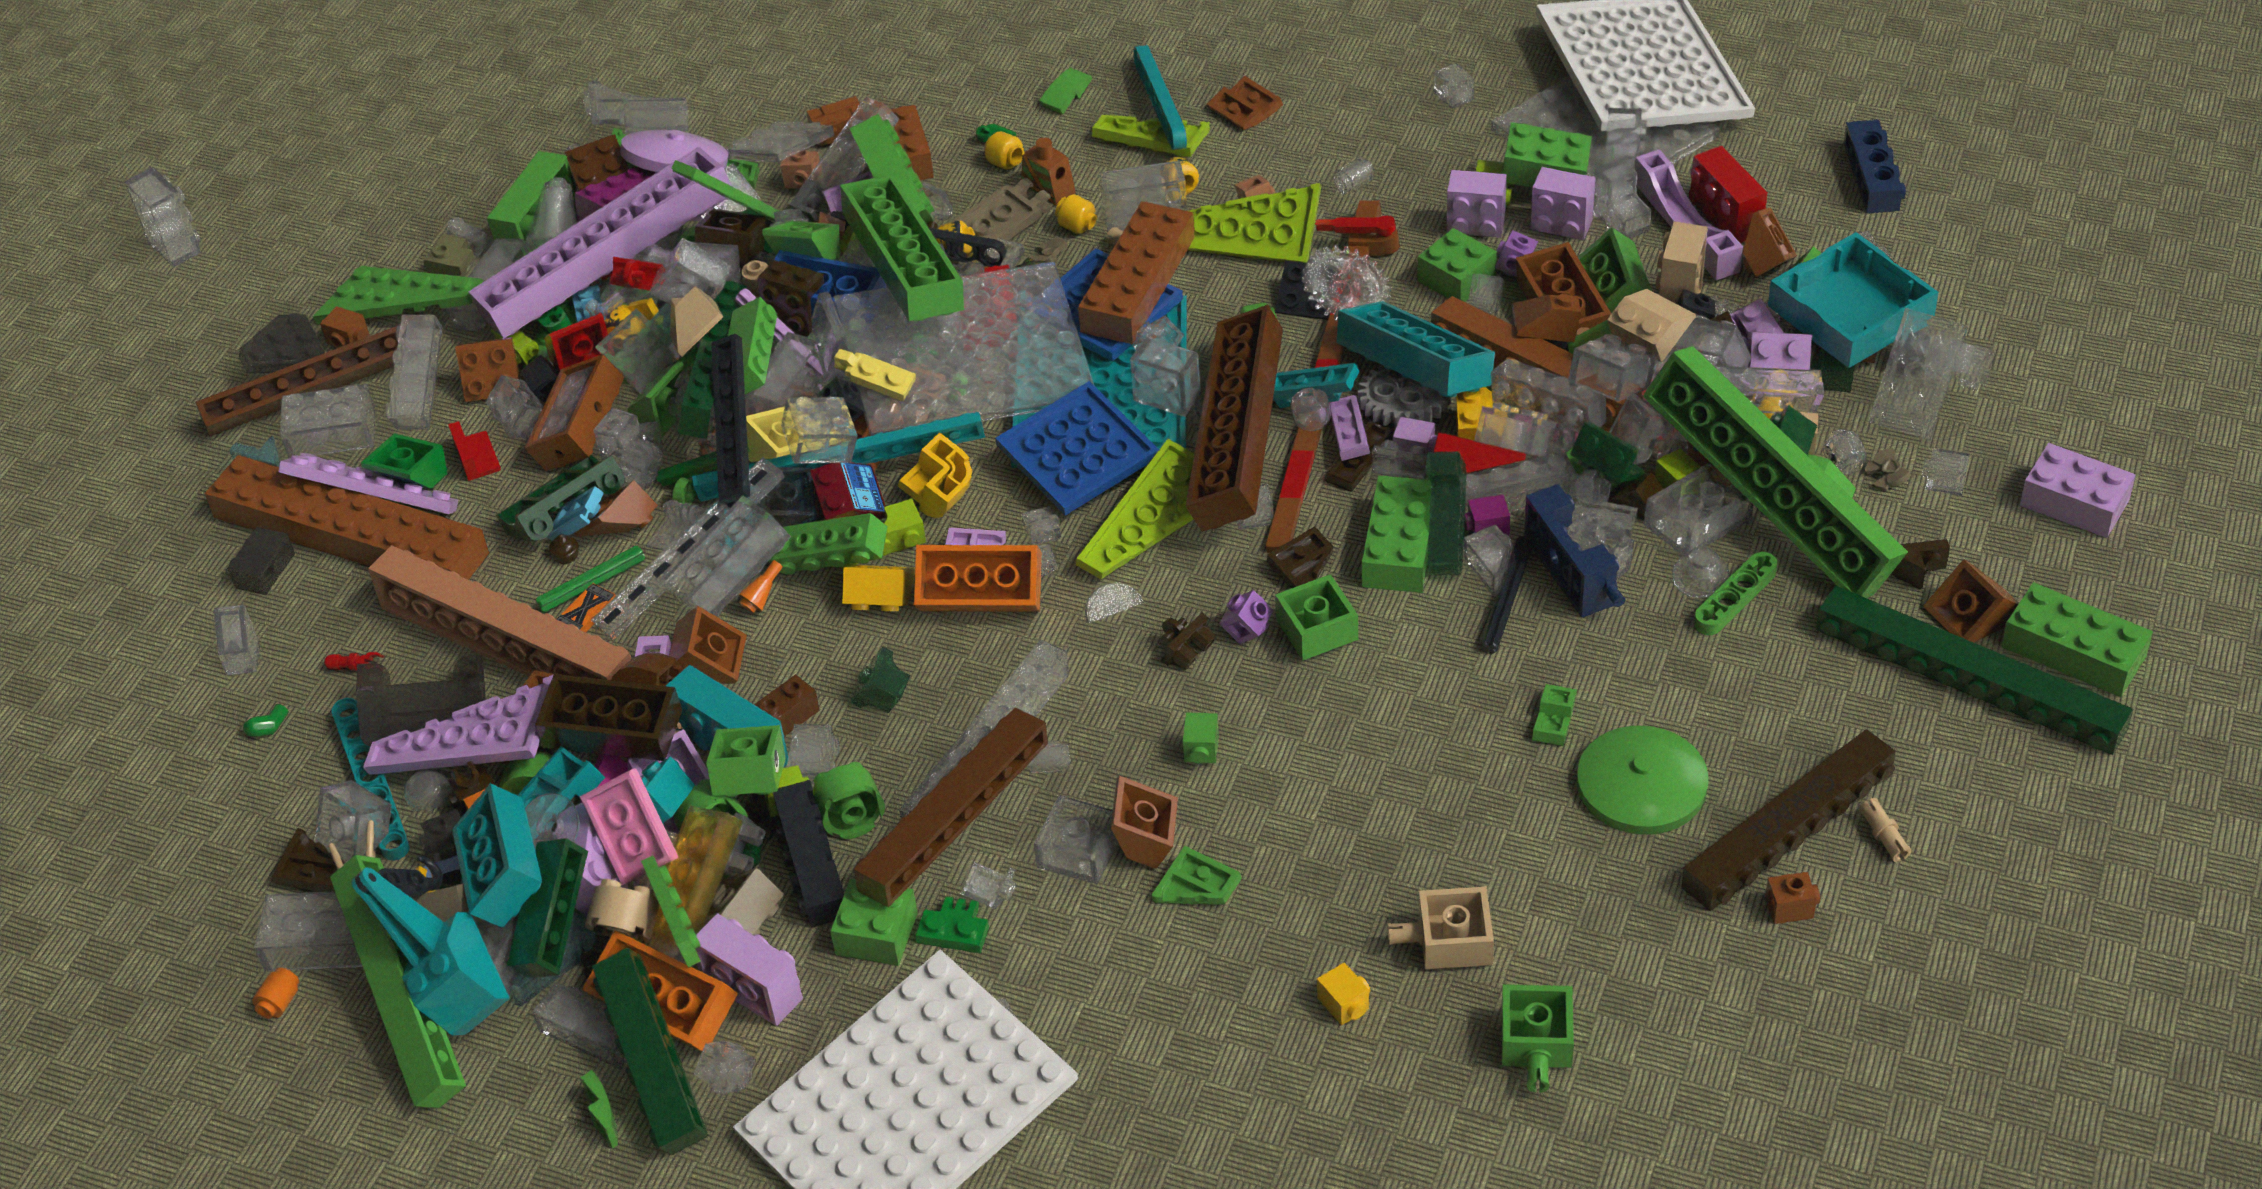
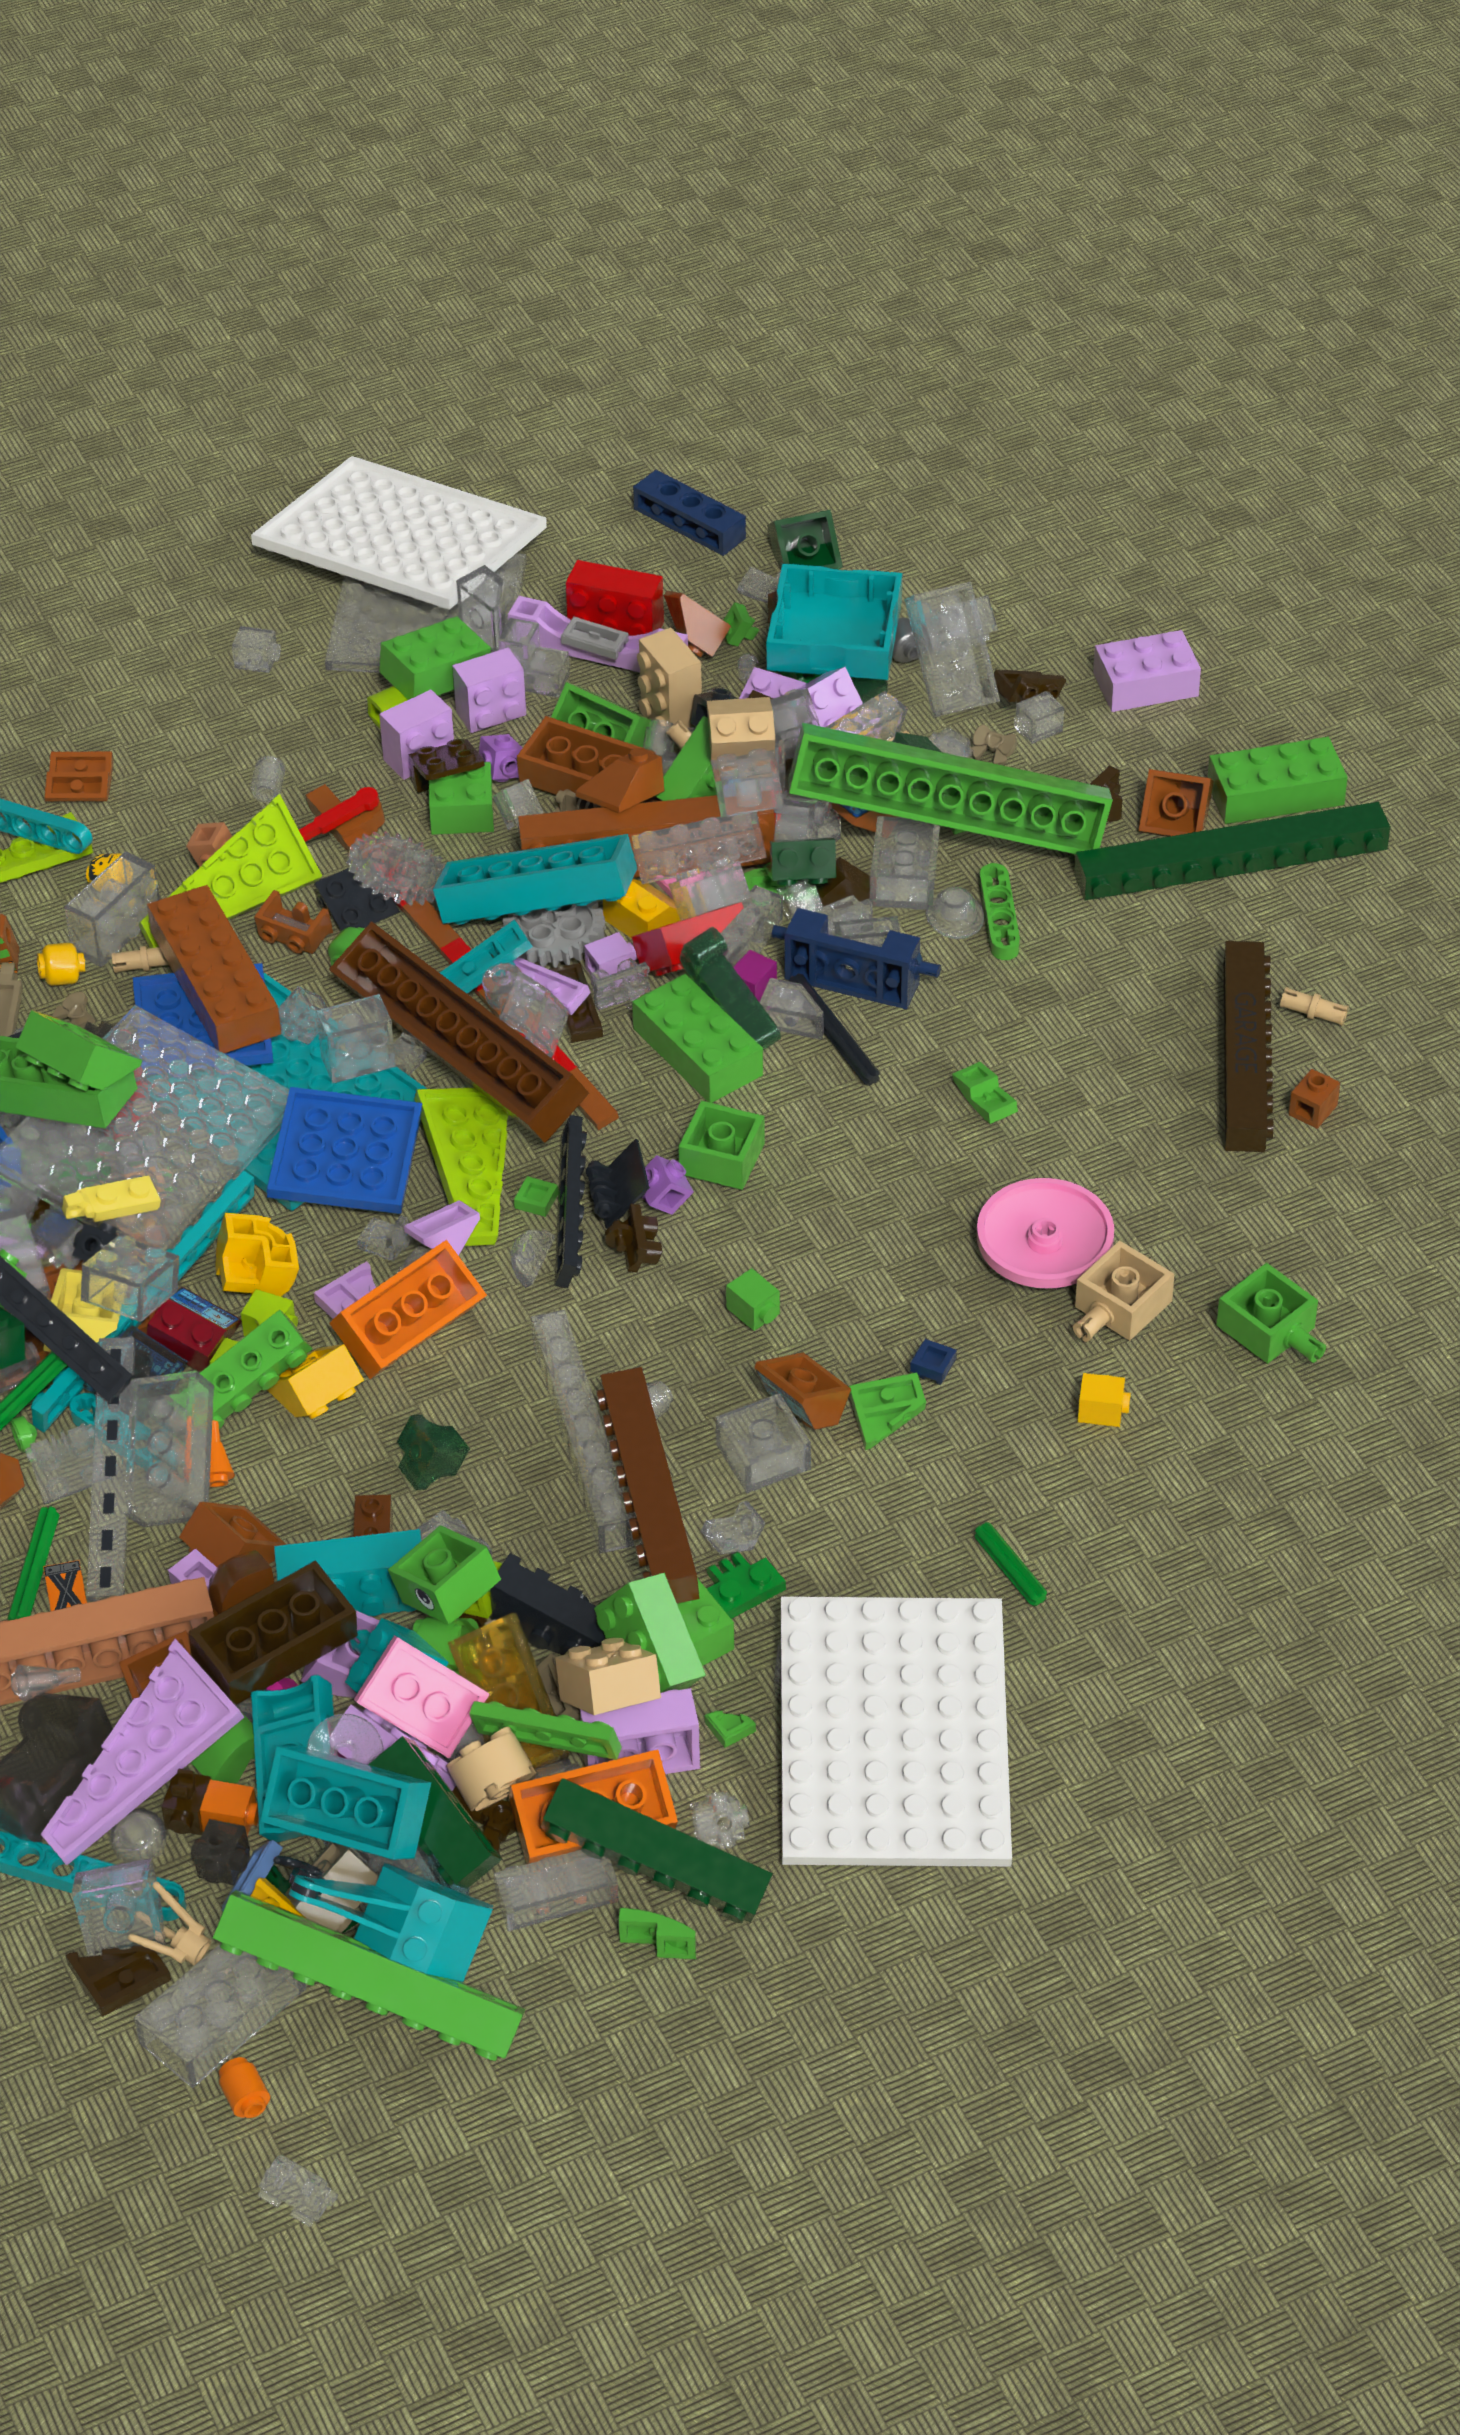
camera: 50 degrees left, 0 degrees up
bright green brick [813,762,885,839] -> none
dark brown wing [1266,526,1334,588] -> none
bright green dish [1577,725,1708,835] -> none
lime brick [1655,448,1703,502] -> none
none -> clear cone [11,1665,81,1702]
none -> bright green slope [15,1010,143,1091]
none -> dark orange window [254,890,333,954]
none -> clear piece [257,2155,338,2227]
none -> lavender slope [404,1200,480,1256]
none -> dark brown bracket [408,739,485,792]
none -> clear slope [498,971,569,1058]
none -> bright green tile [514,1176,559,1217]
none -> black plate [555,1115,587,1288]
none -> tan brick [555,1638,661,1715]
none -> light grey tile [561,617,629,660]
none -> black hinge [586,1139,650,1229]
none -> brick [594,1573,706,1693]
none -> bright green tile [704,1711,756,1748]
none -> dark green slope [767,509,843,569]
none -> dark blue tile [910,1339,957,1385]
none -> green axle [975,1522,1047,1606]
none -> bright pink dish [977,1178,1114,1288]
none -> dark brown bracket [990,670,1066,704]

